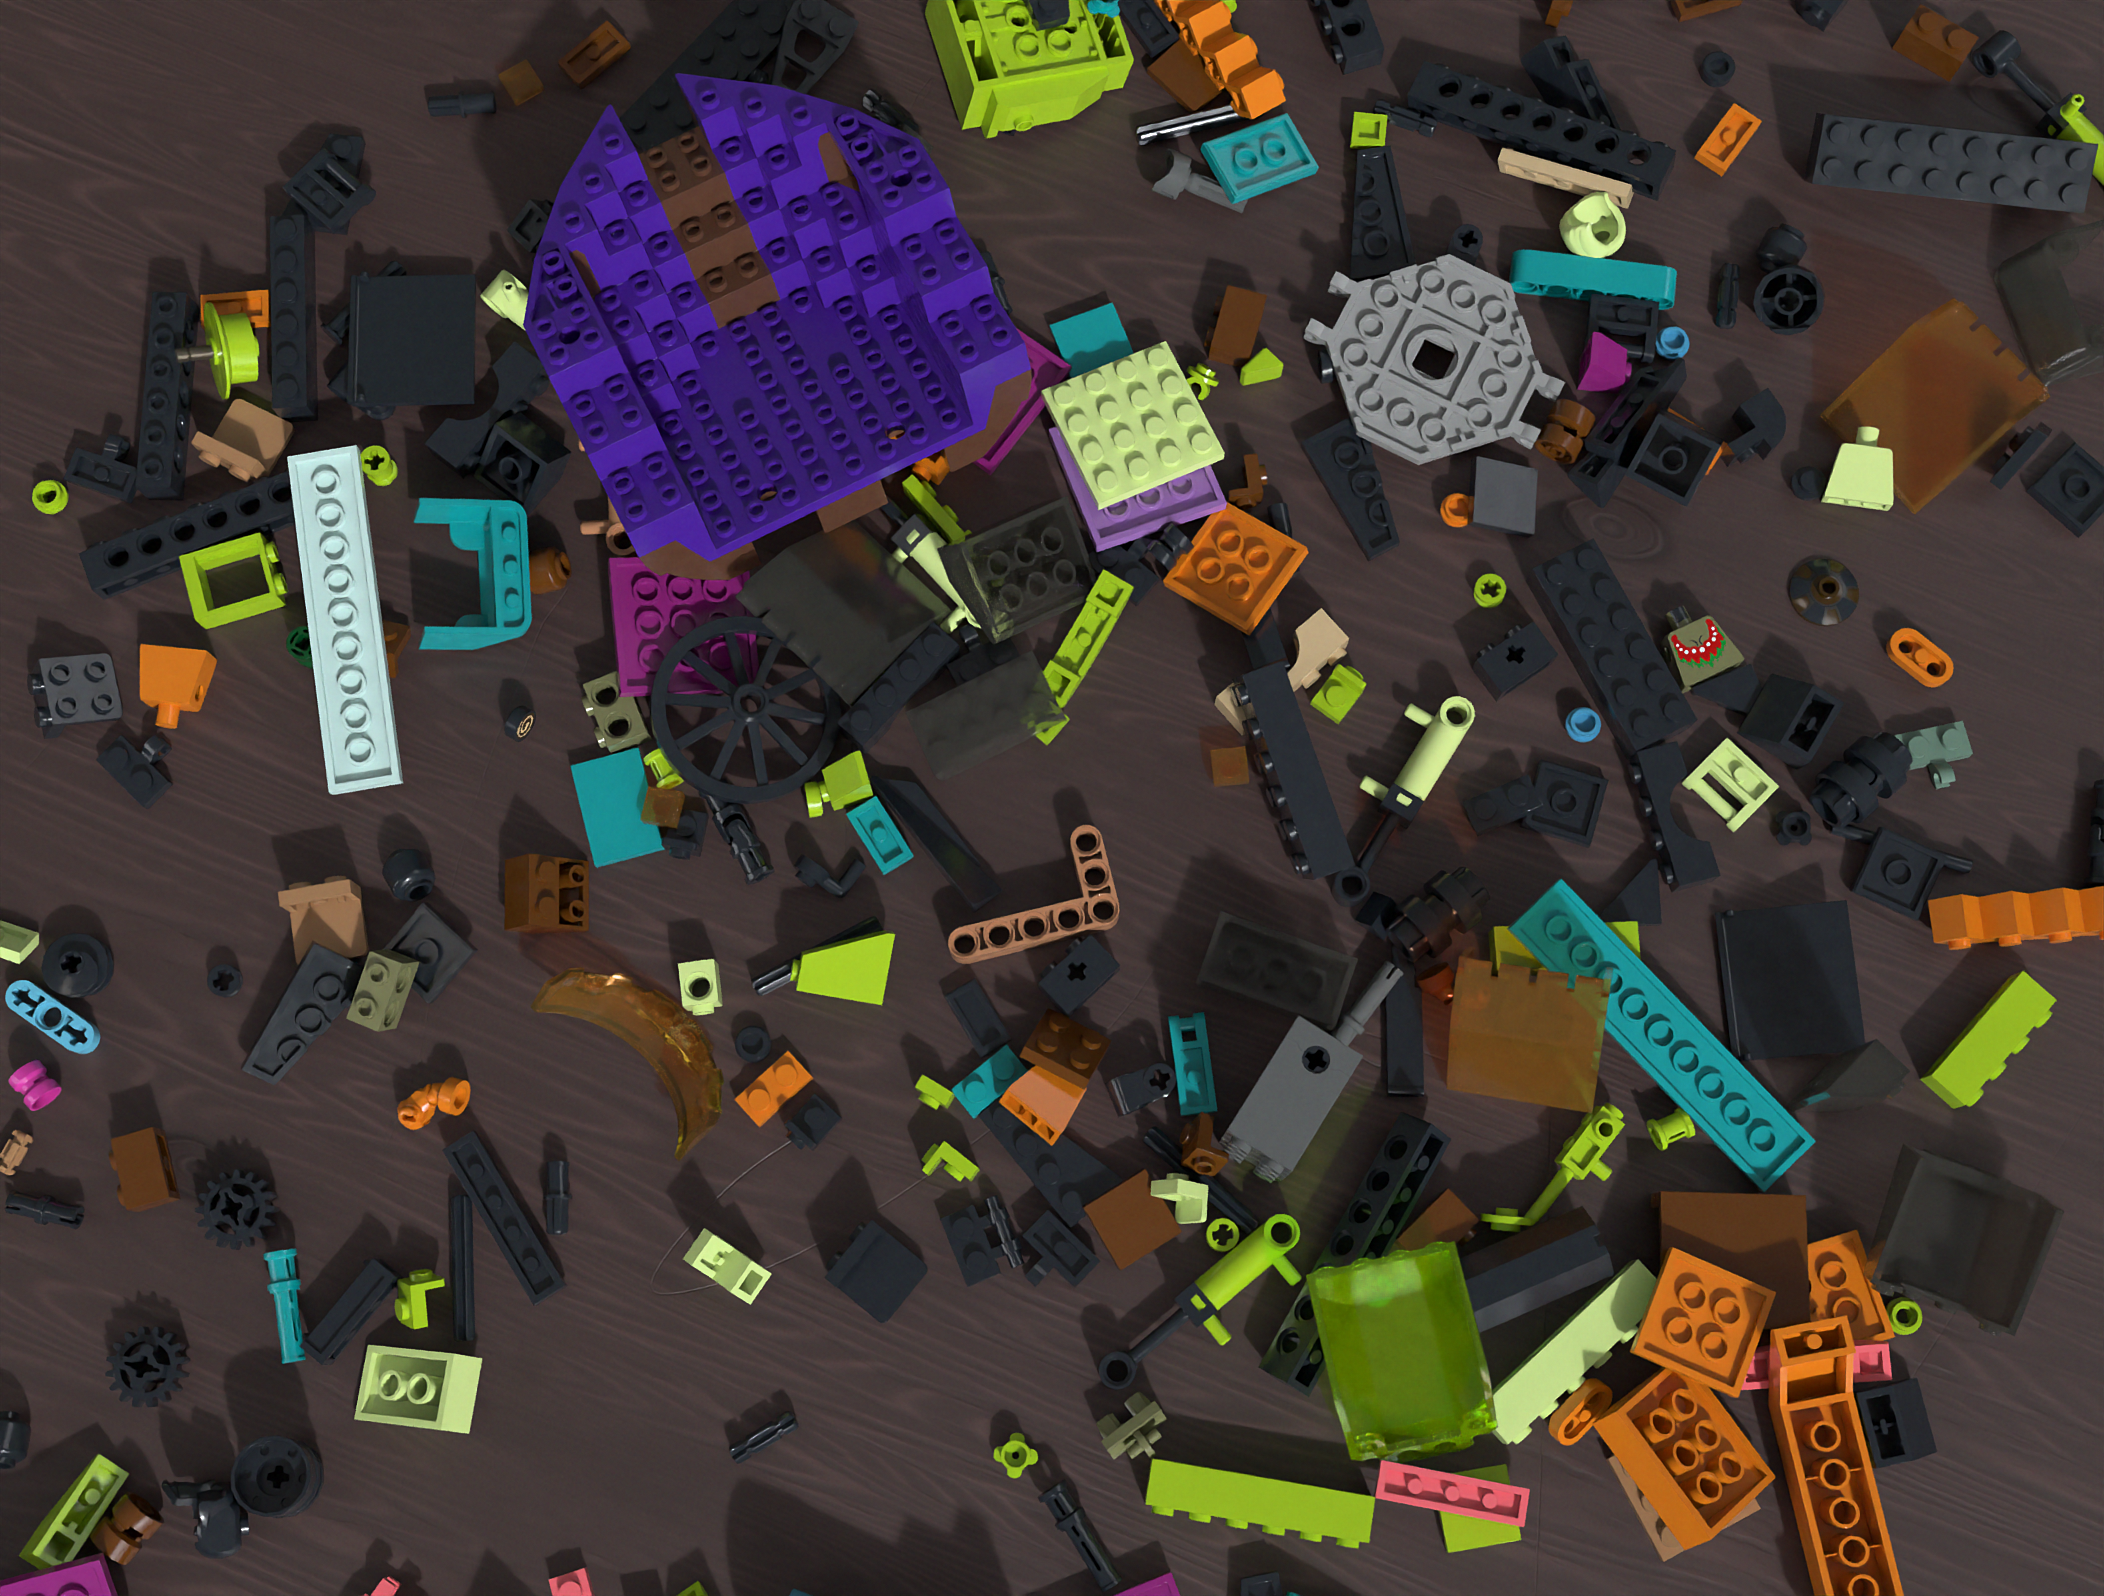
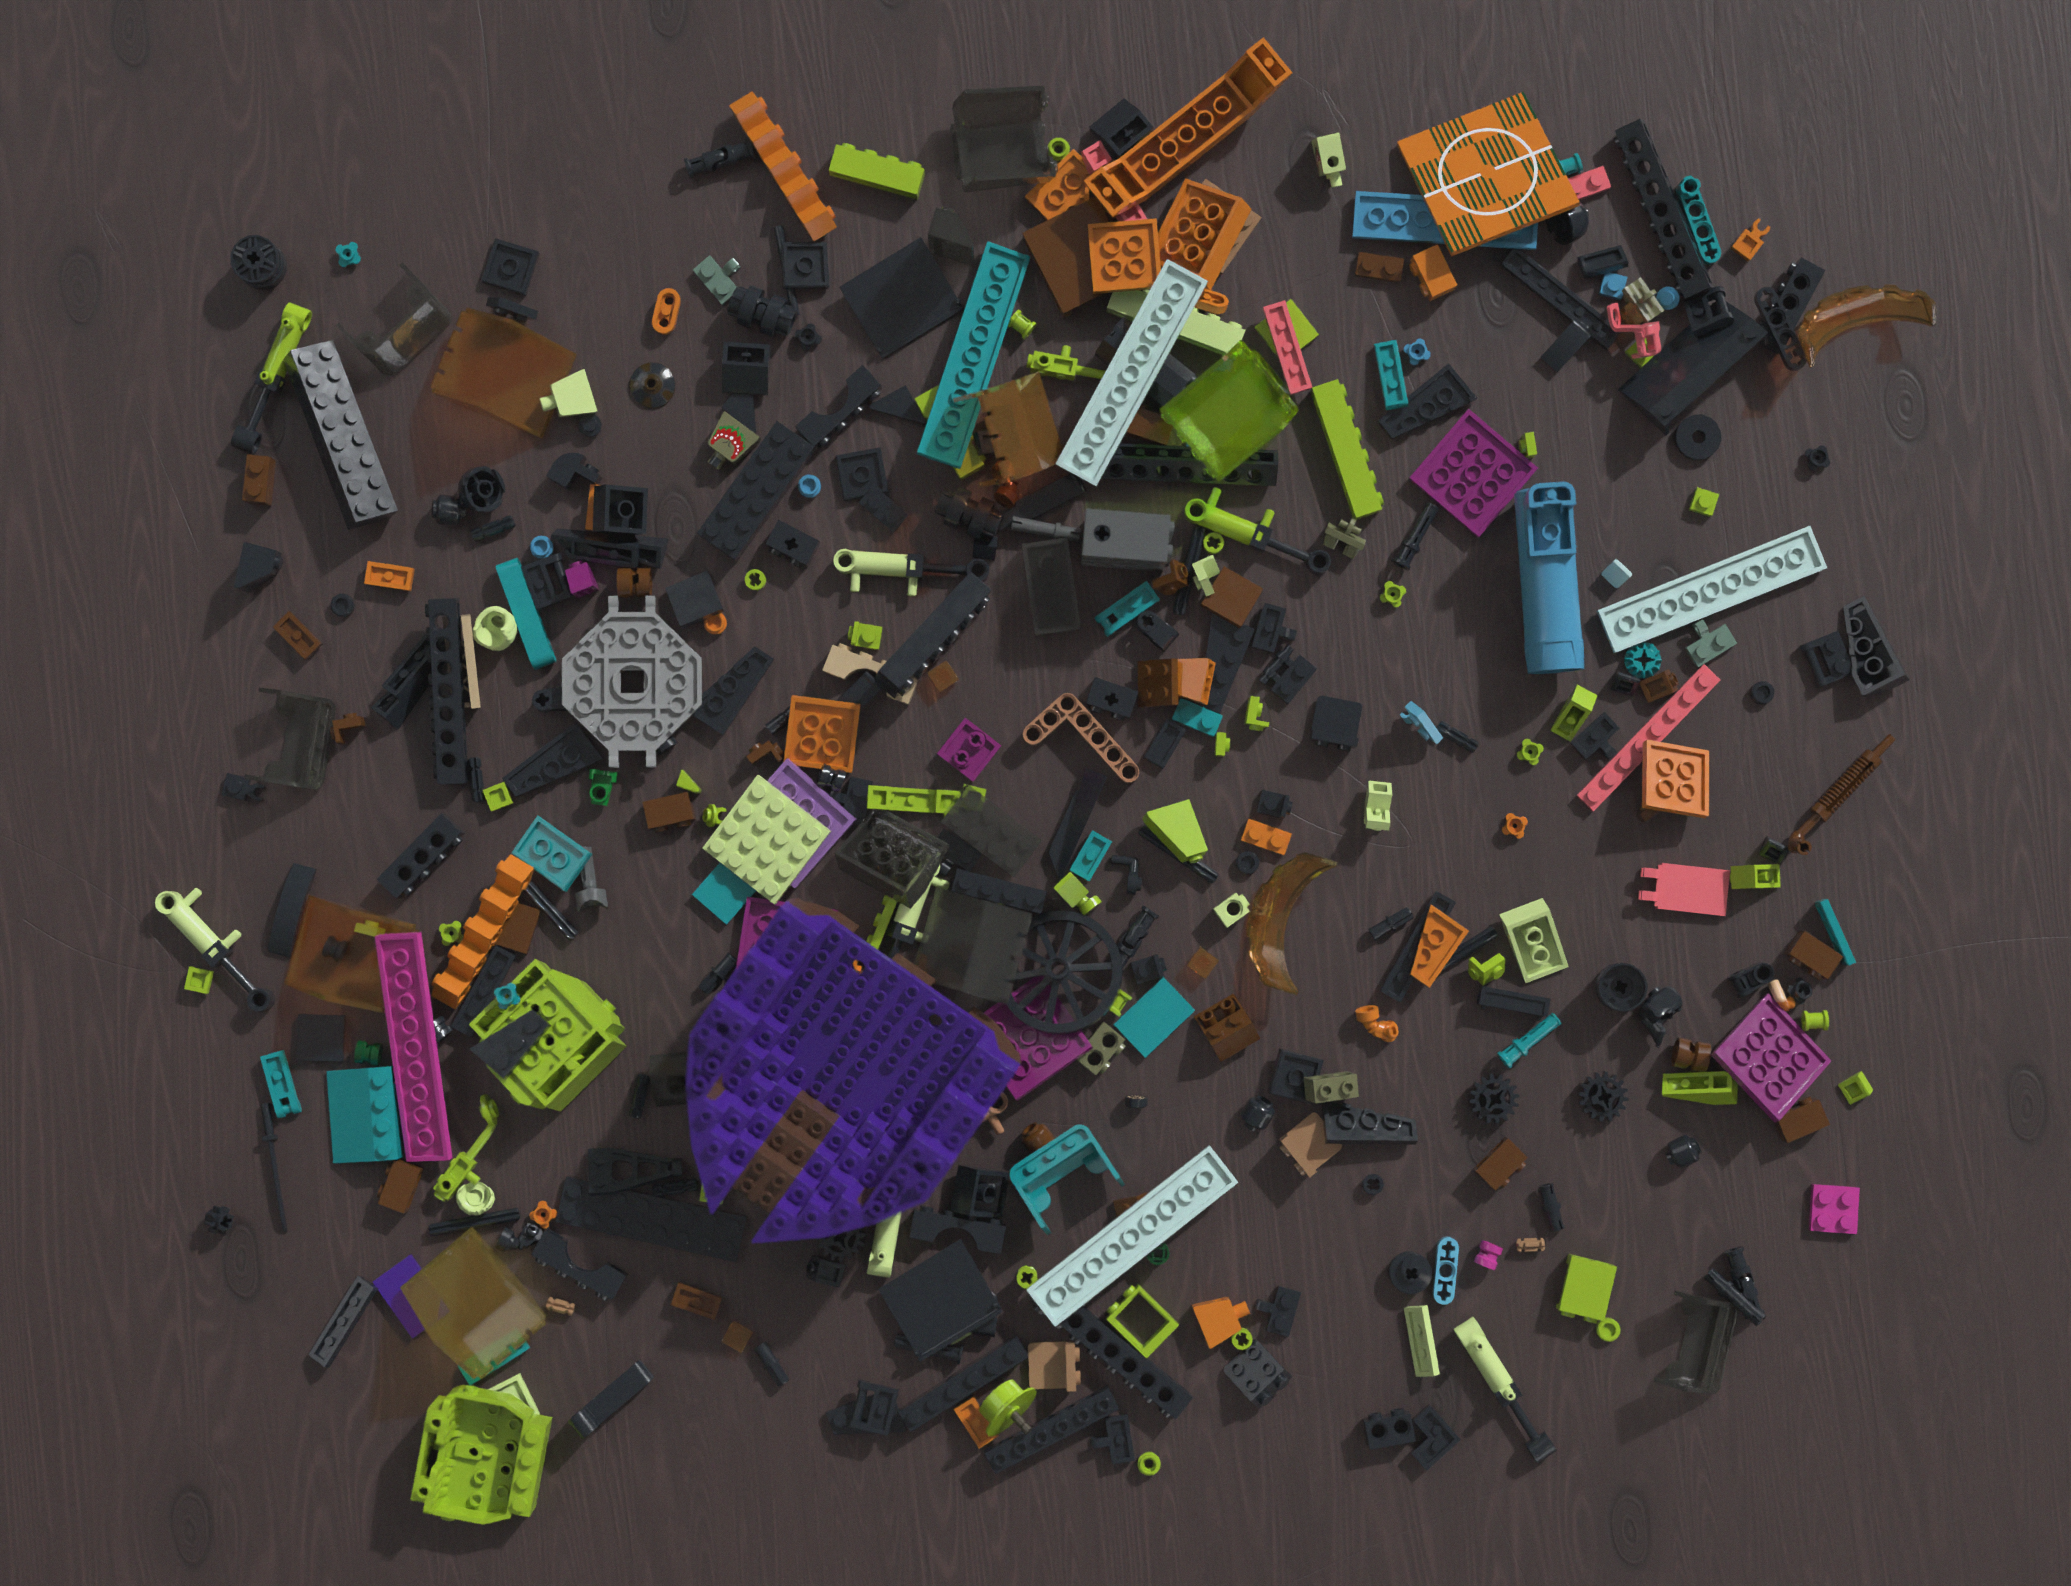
camera: 125 degrees left, 10 degrees up
clear orange tile [640,786,685,829] -> none
yellowish green plate [1681,738,1779,832] -> none
none -> green plate [589,769,617,806]
none -> magenta plate [937,718,1001,782]
none -> light aqua plate [1056,259,1208,486]
none -> clear orange plate [1187,947,1219,979]
none -> lime bush [1231,1328,1253,1350]
none -> medium azure plate [1400,701,1443,744]
none -> orange wing [1410,905,1469,988]
none -> orange plate [1502,813,1528,839]
none -> lime plate [1517,739,1544,765]

